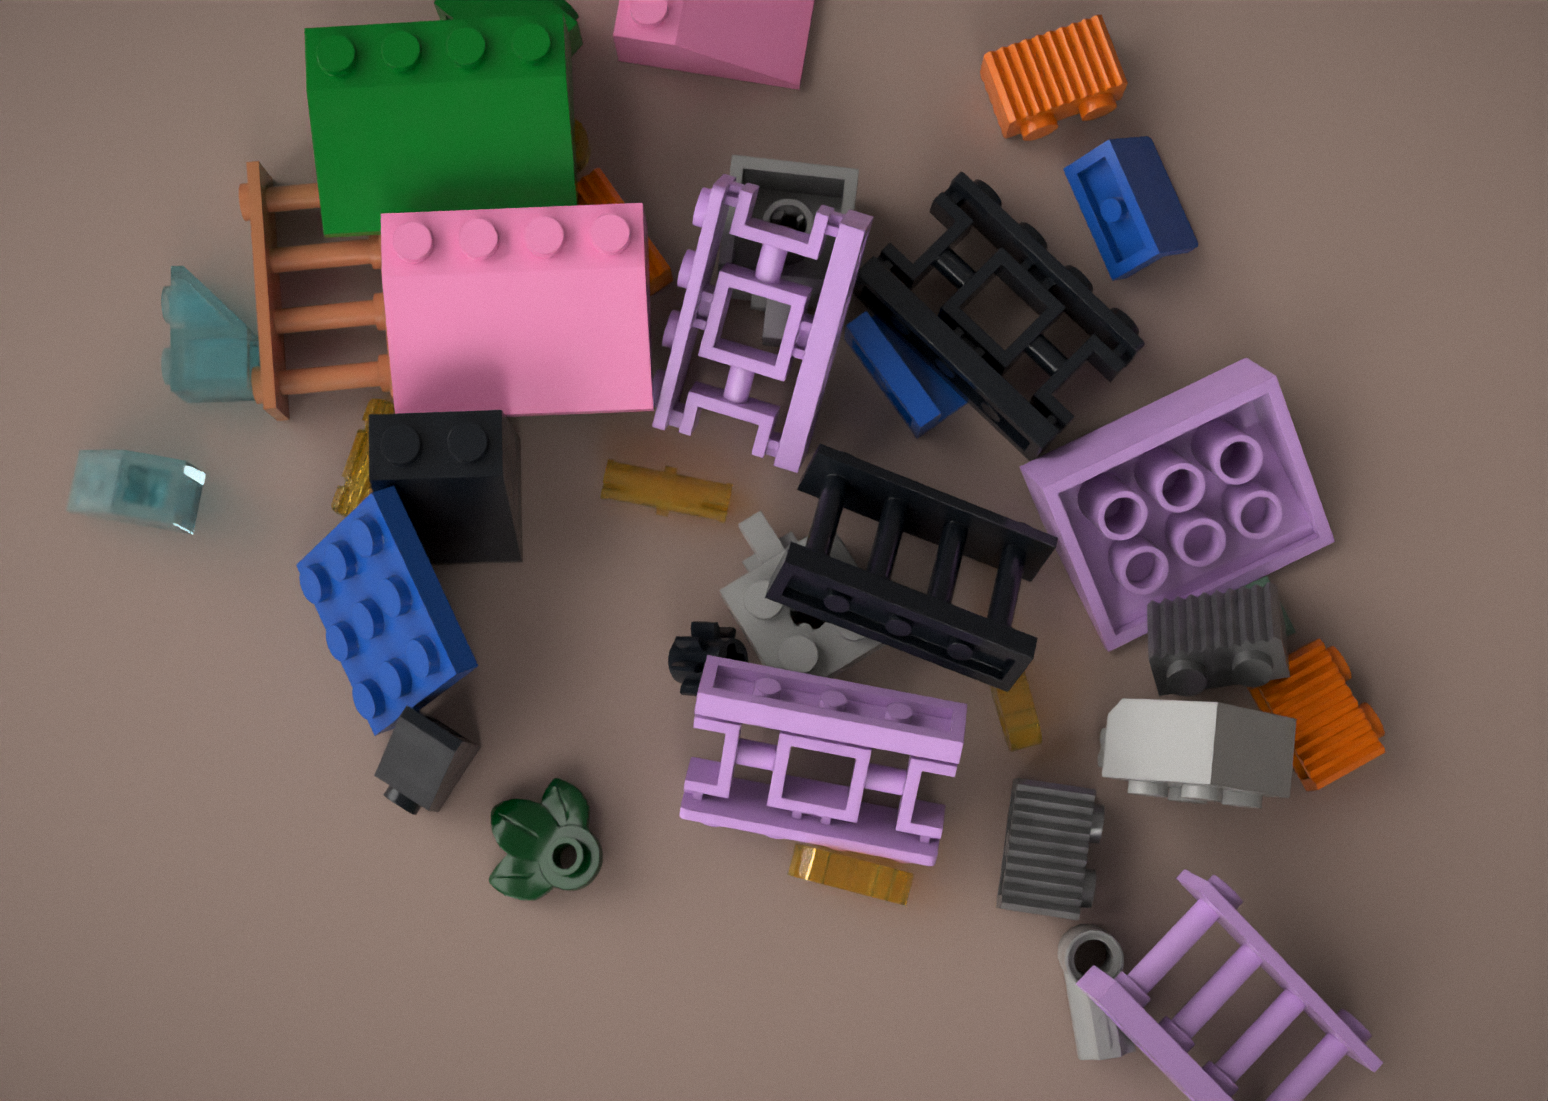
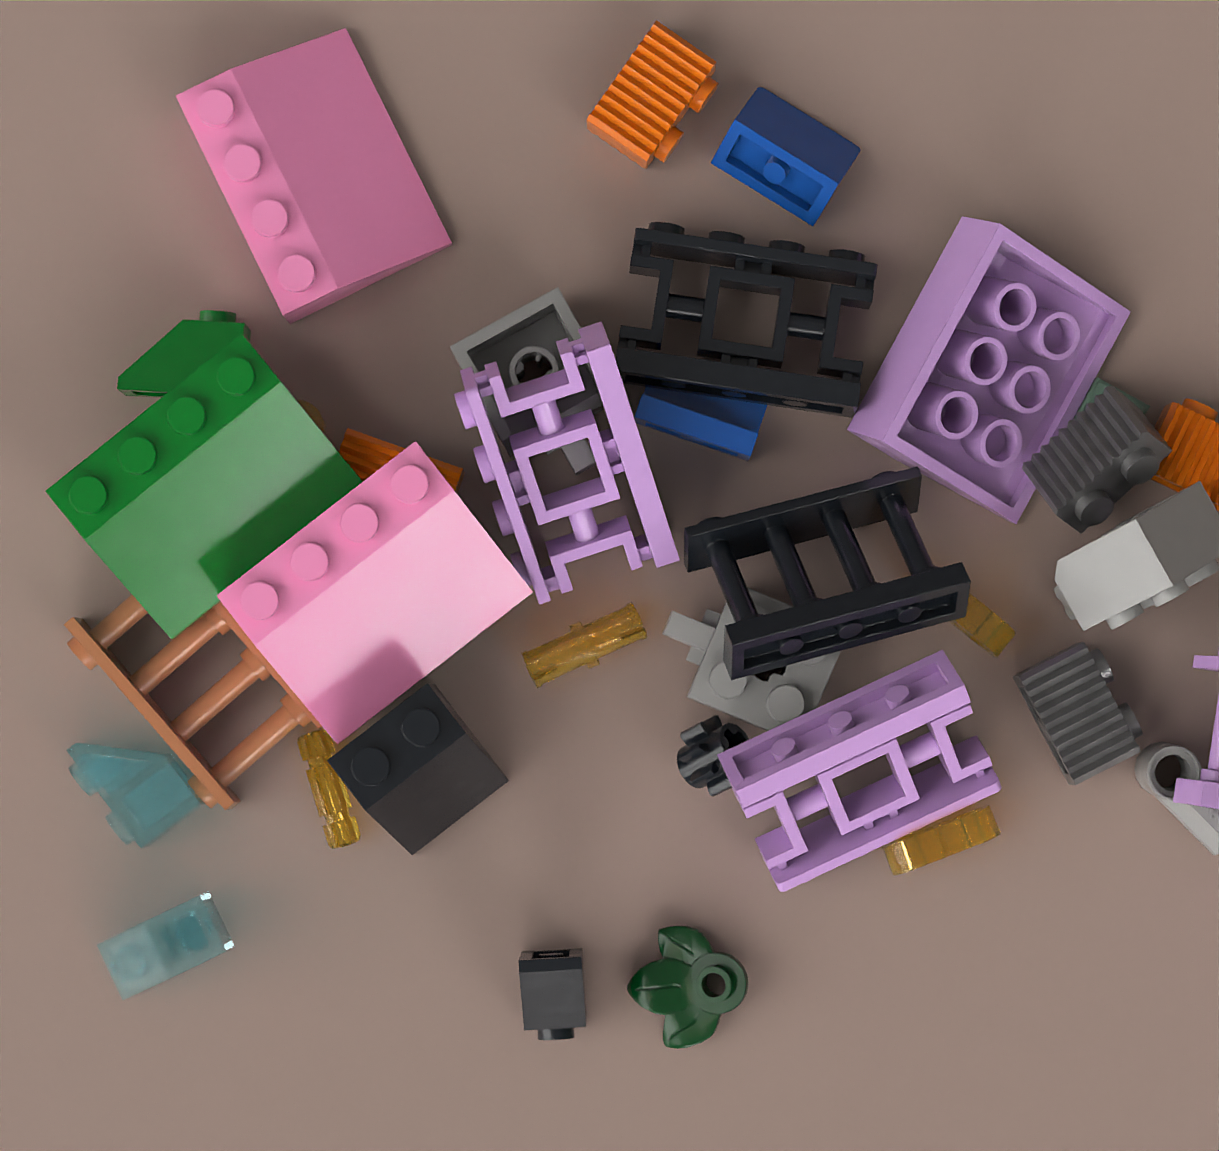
camera: 40 degrees left, 5 degrees up
blue plate [296,486,478,736] -> none

